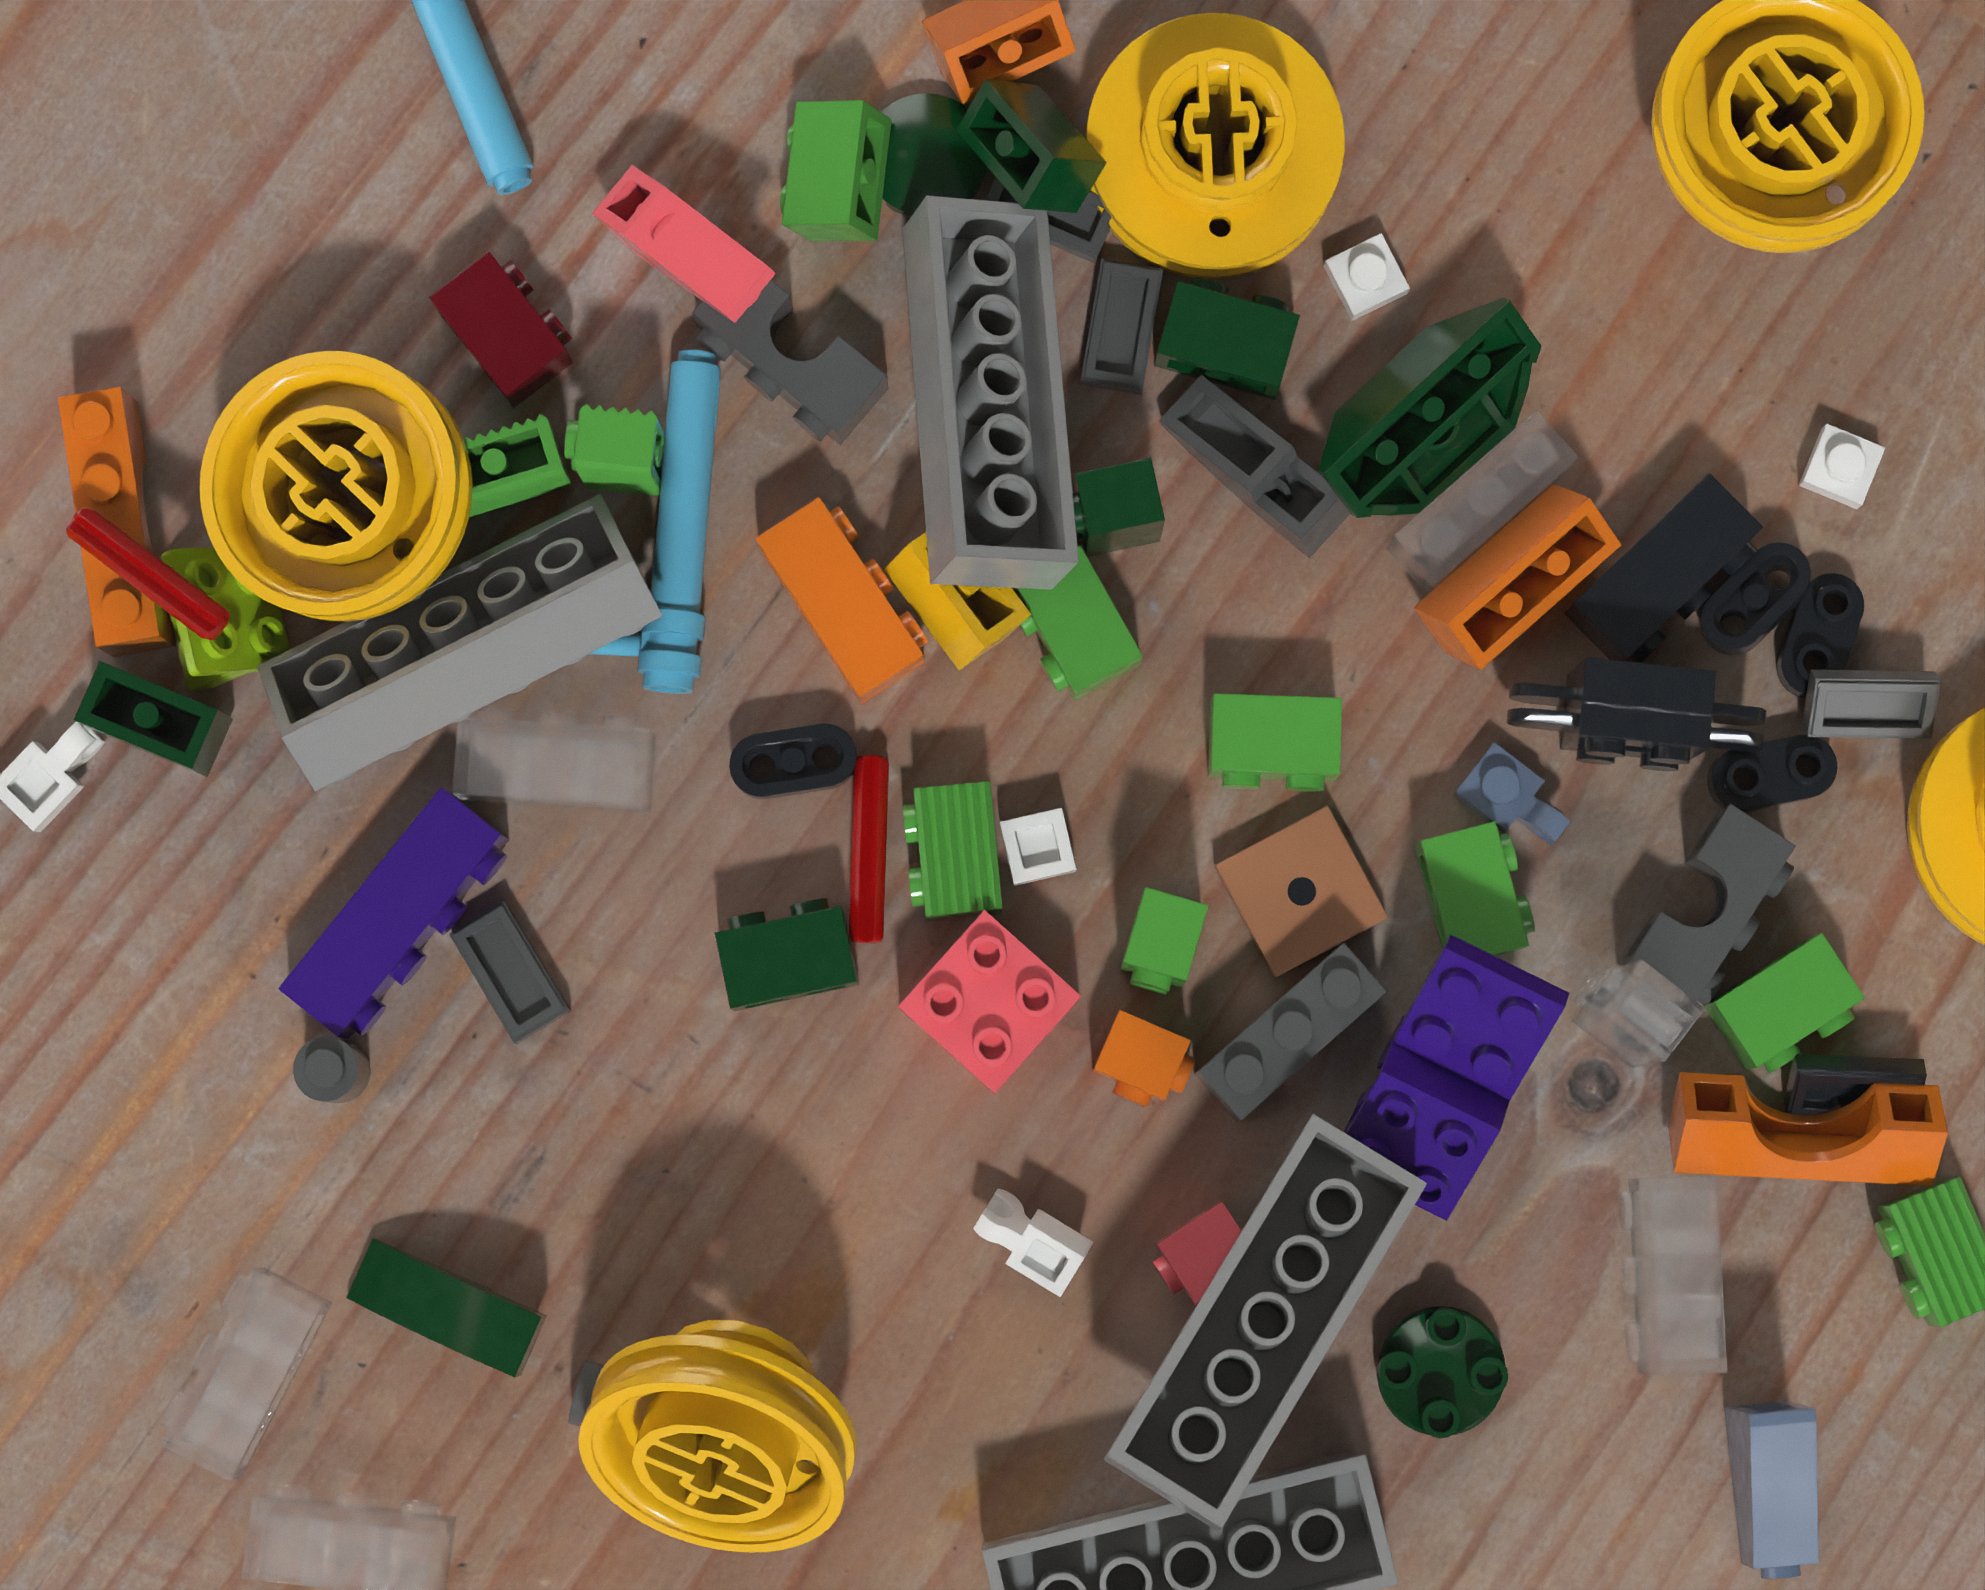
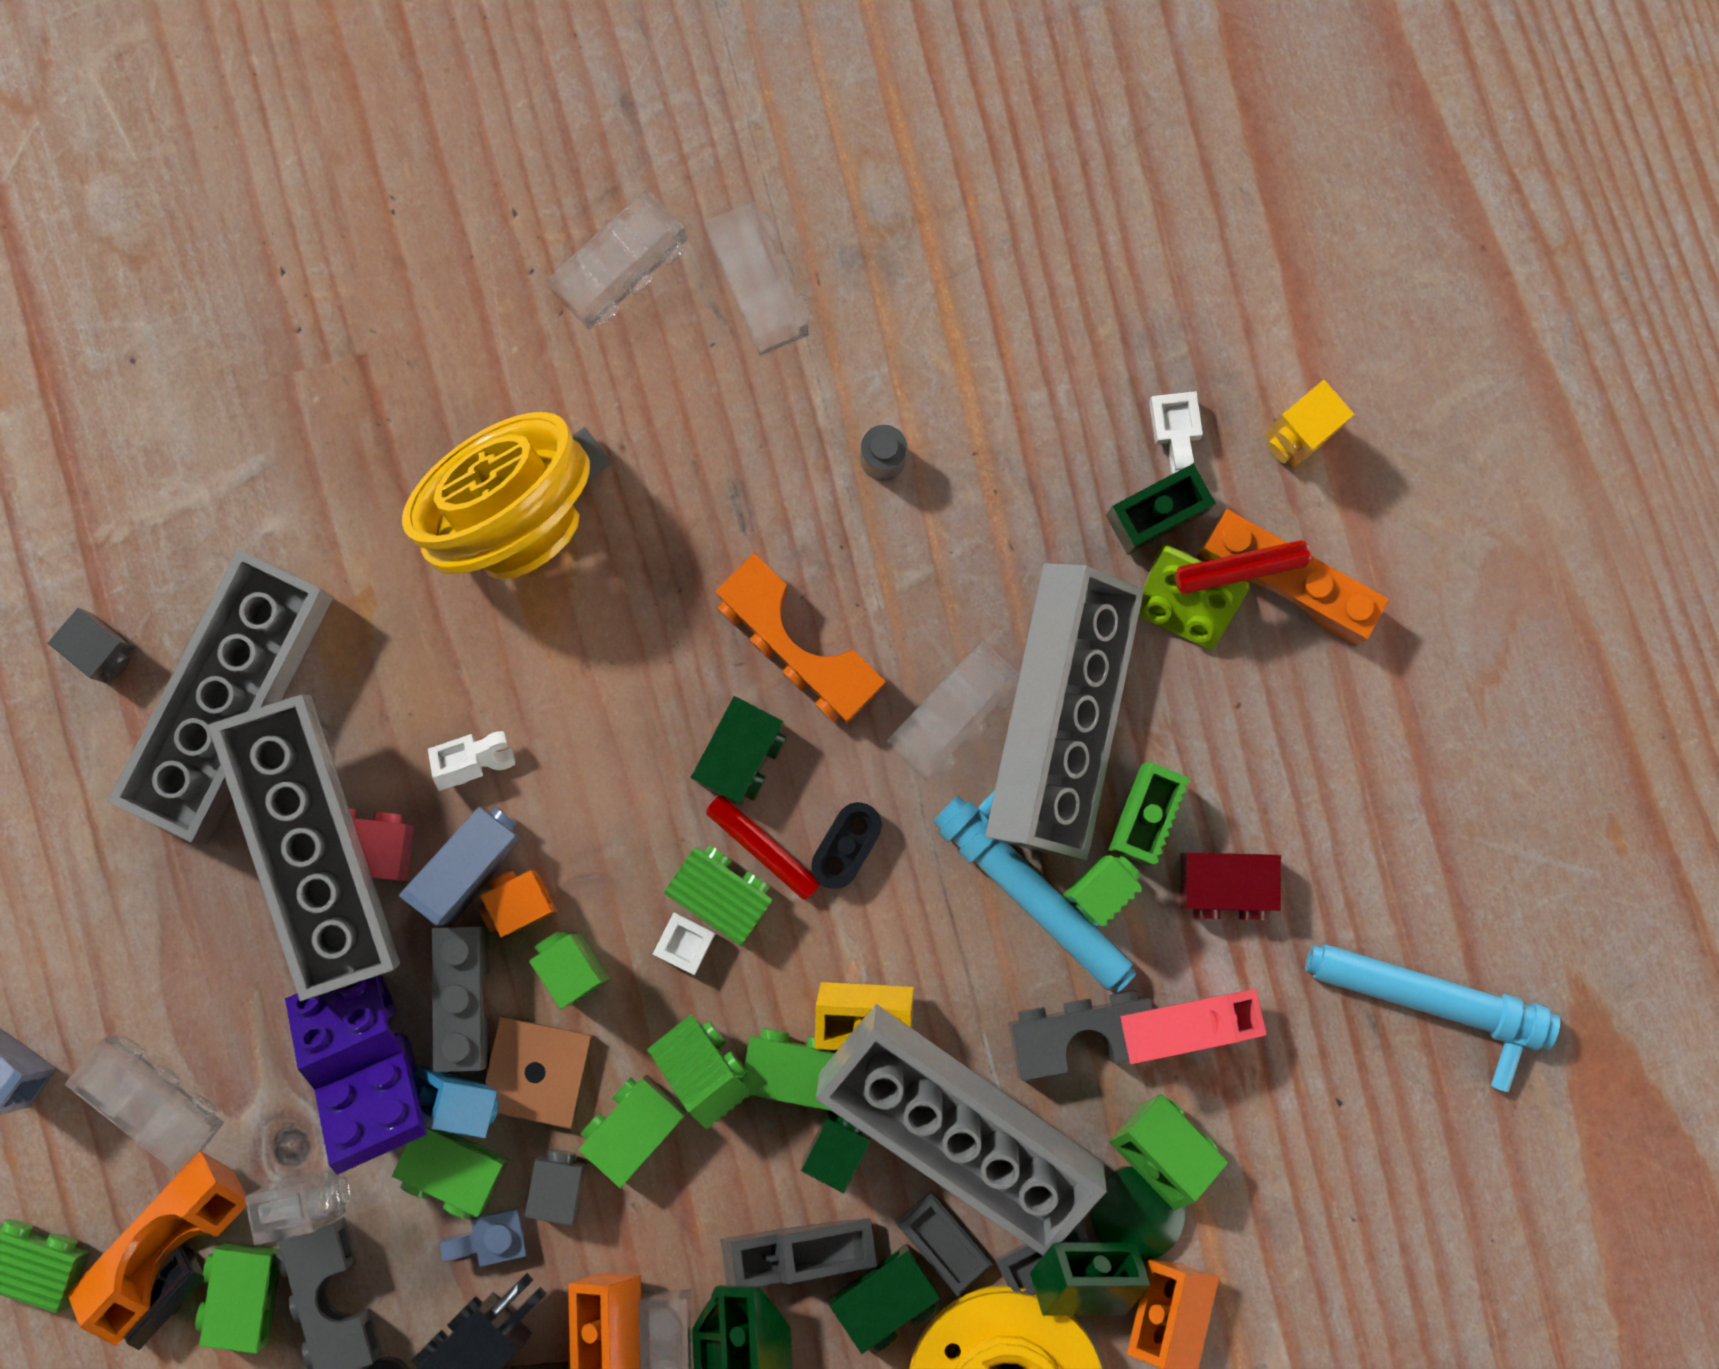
camera: 125 degrees right, 0 degrees up
yellow wheel [199,351,473,622] -> none
dark purple brick [278,787,509,1040] -> none
dark green slope [346,1238,547,1378] -> none
dark grey tile [449,901,571,1044] -> none
orange brick [755,497,928,705] -> none
coral brick [898,910,1081,1095] -> none
dark green dish [1377,1306,1508,1438] -> none
none -> sand blue slope [399,806,522,926]
none -> dark azure slope [413,1064,498,1138]
none -> dark grey brick [525,1149,587,1226]
none -> bright green brick [647,1013,750,1129]
none -> orange arch [715,553,886,725]

